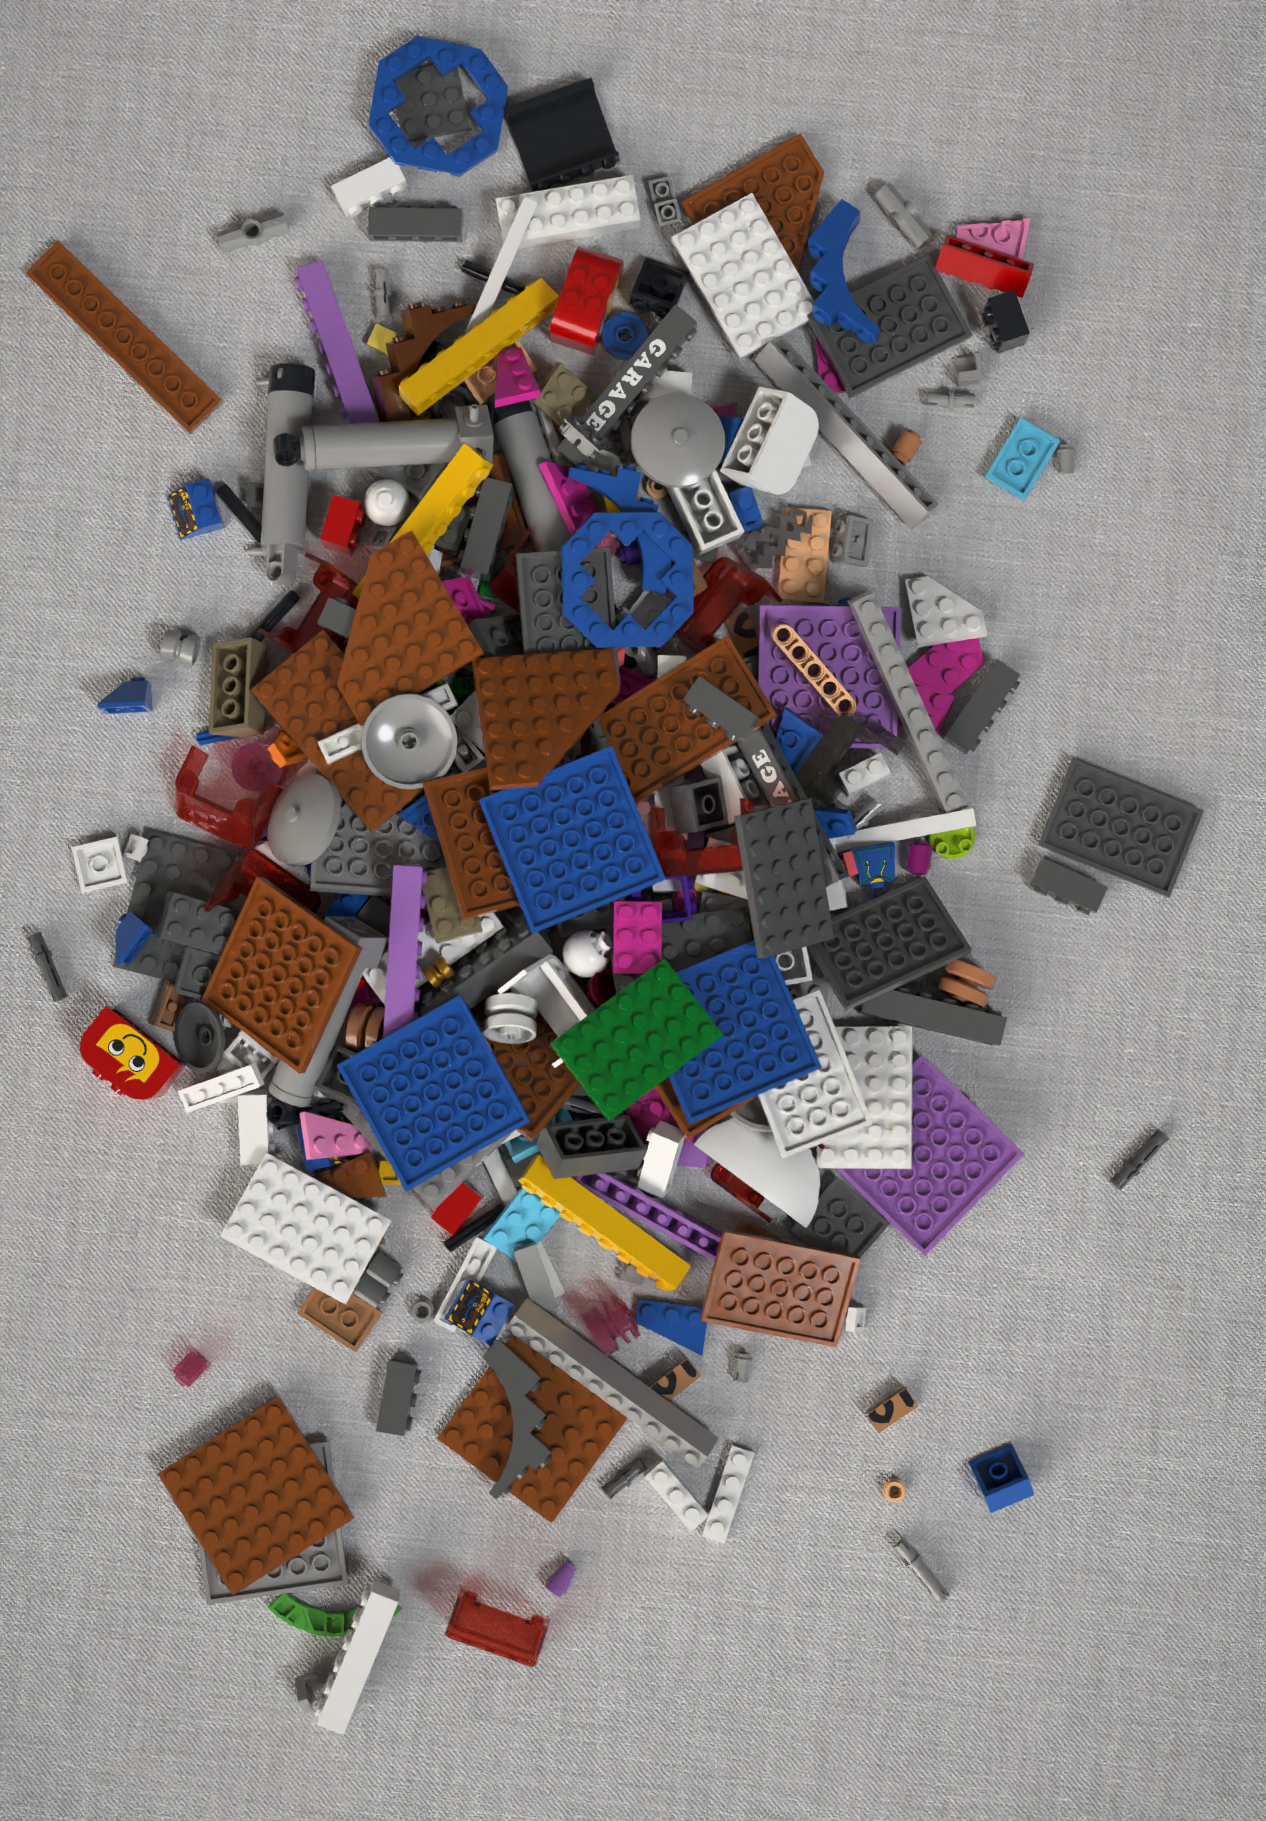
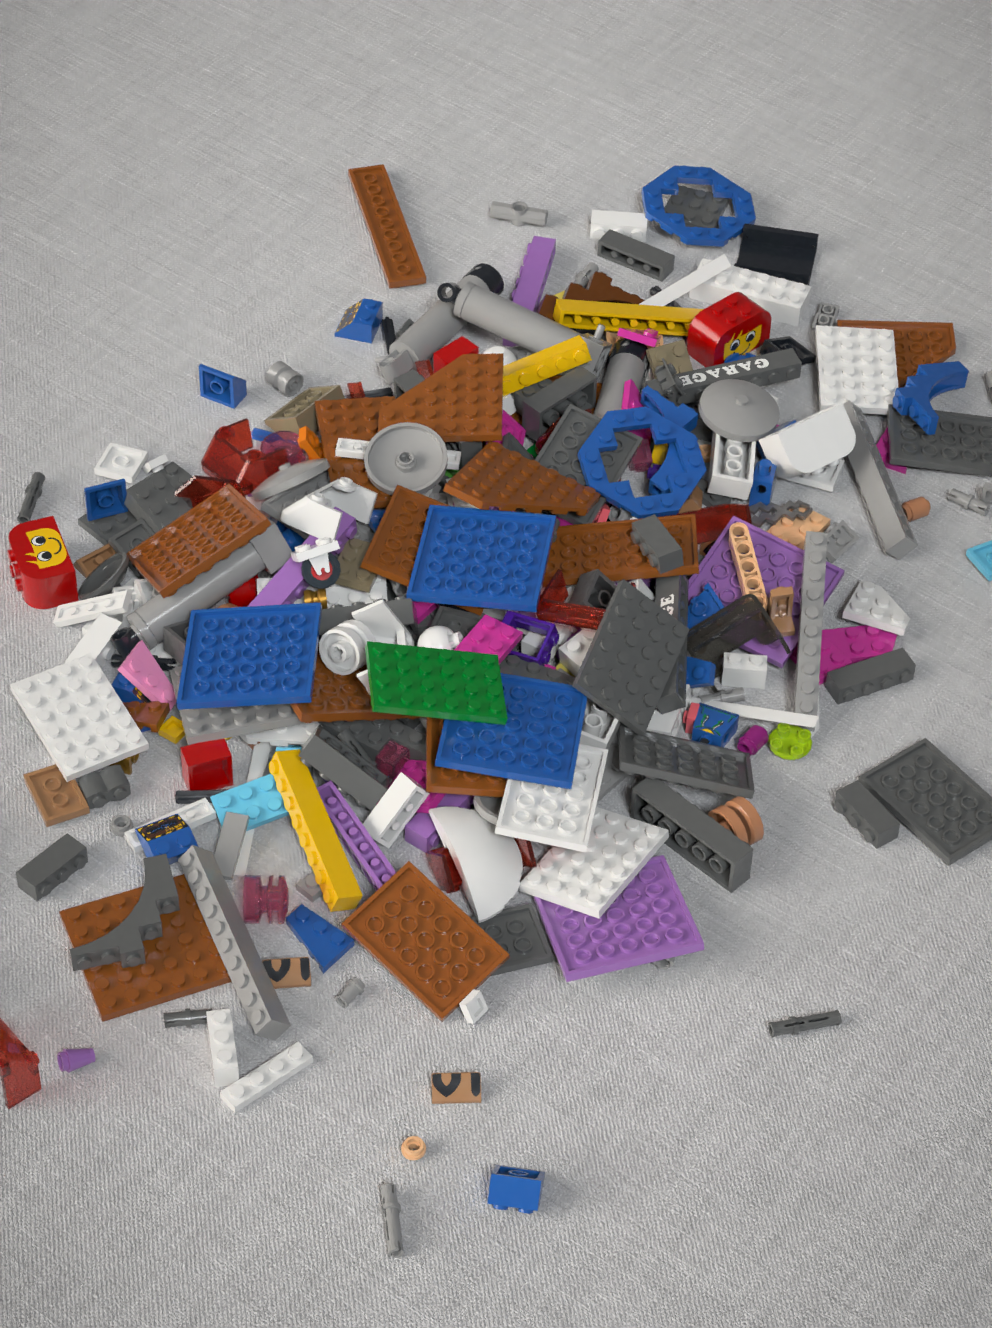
camera: 25 degrees right, 40 degrees down
none -> white windscreen [280,477,378,540]
none -> plate [291,537,341,589]
none -> medium nougat bracket [767,586,795,638]

